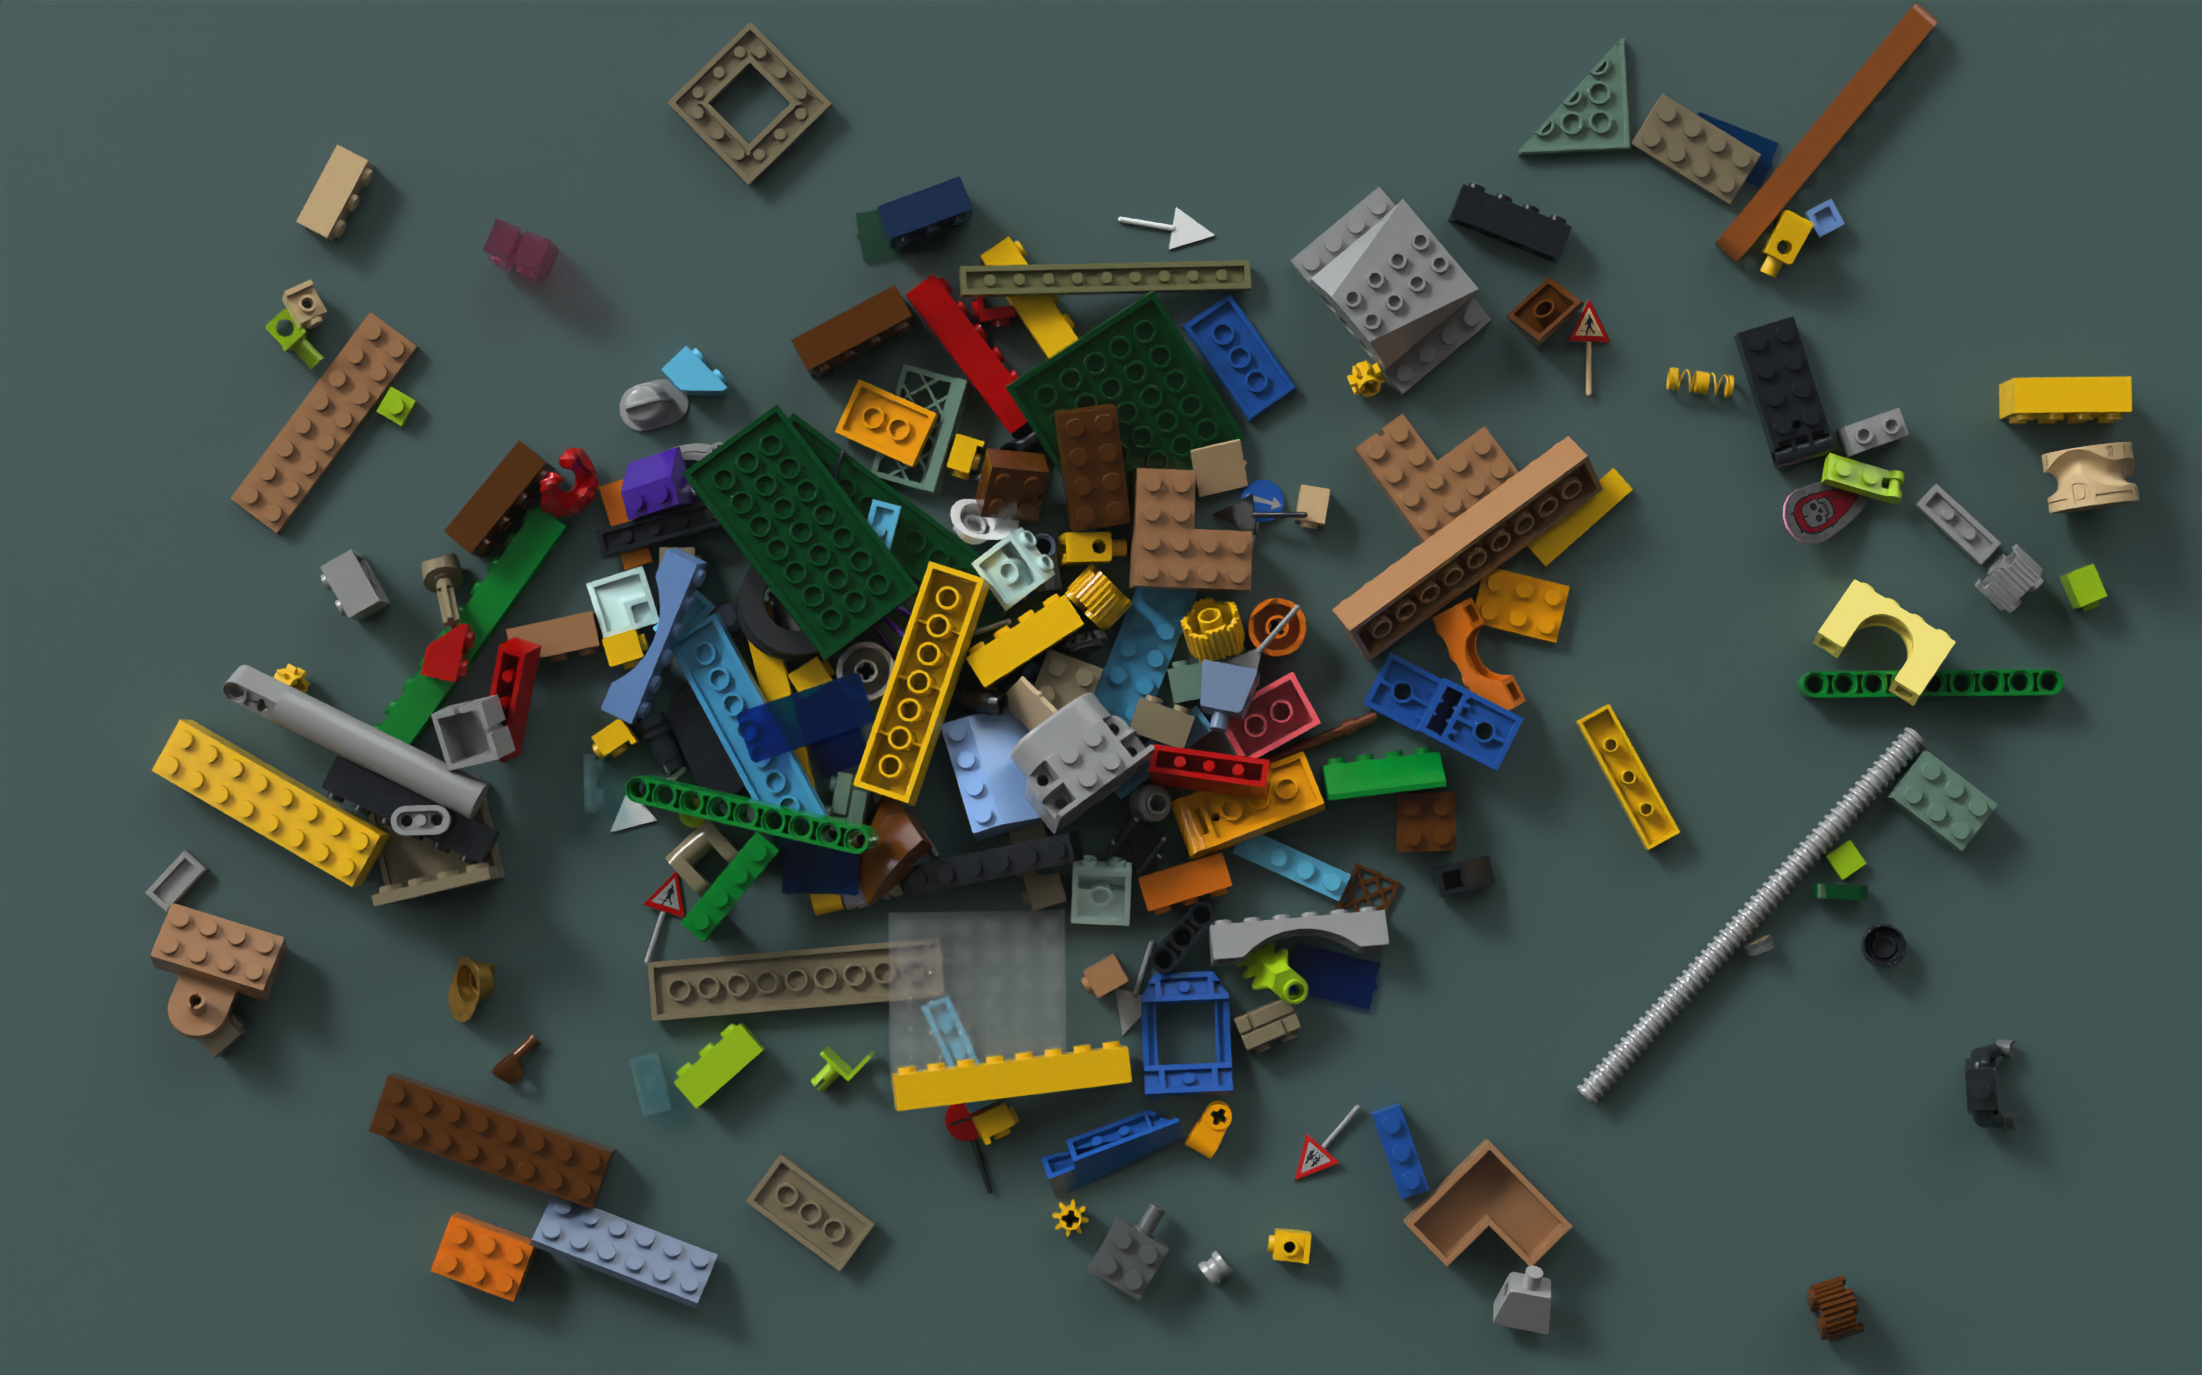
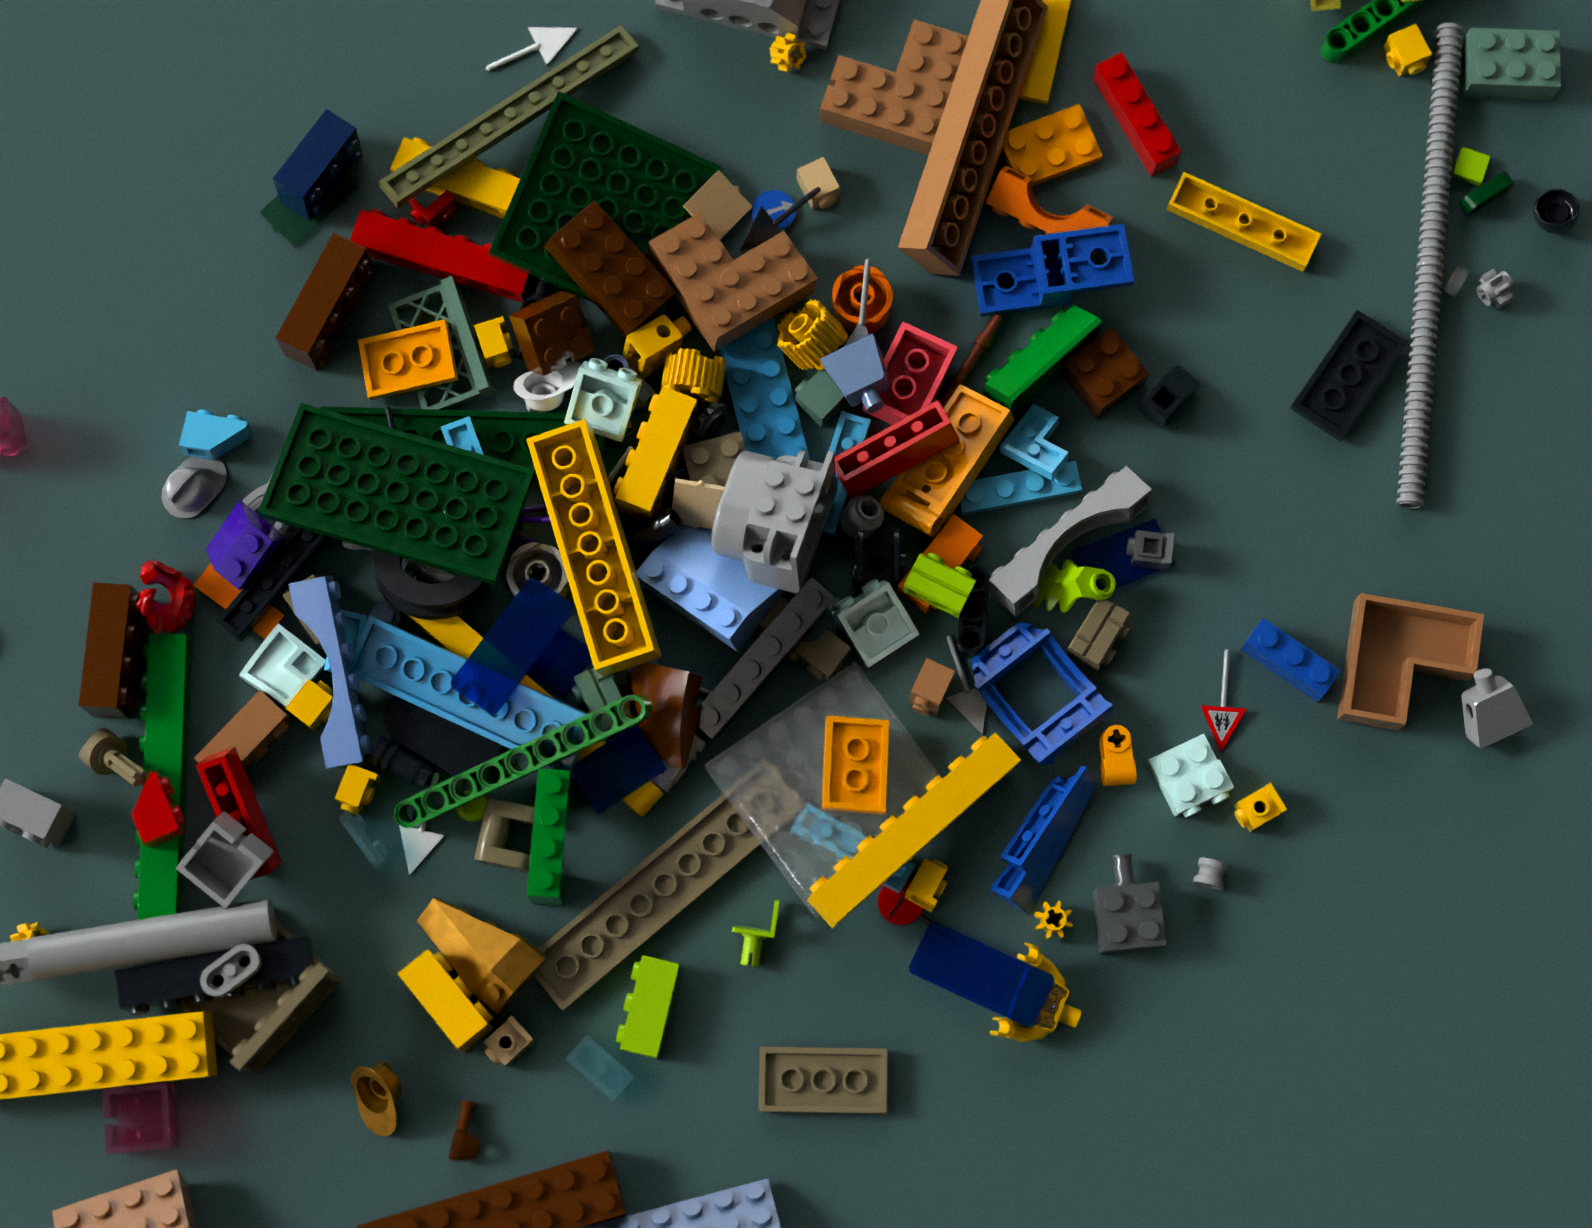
camera: 35 degrees left, 10 degrees down
light grey tile [145,850,209,913] -> none
piece [643,871,685,964] -> none
dark tan plate [667,22,832,187] -> none
yellow brick [788,656,835,701] -> none
dark tan brick [1129,694,1195,748] -> none
blue tile [1182,293,1297,422] -> none
reddish brown window [1335,863,1400,914] -> none
none -> clear pink piece [102,1082,179,1155]
none -> yellow brick [397,949,494,1053]
none -> pearl gold wedge [417,897,547,1014]
none -> tan brick [484,1015,535,1067]
none -> light orange plate [821,715,889,815]
none -> lime brick [903,553,976,618]
none -> clear blue piece [909,922,1055,1028]
none -> yellow torso [990,942,1082,1043]
none -> medium azure plate [1000,404,1069,480]
none -> red brick [1092,52,1182,177]
none -> dark grey window [1126,530,1175,570]
none -> light aqua plate [1147,734,1234,818]
none -> black plate [1290,310,1408,442]
none -> yellow brick [1384,24,1432,77]
none -> light grey gear [1476,269,1515,309]

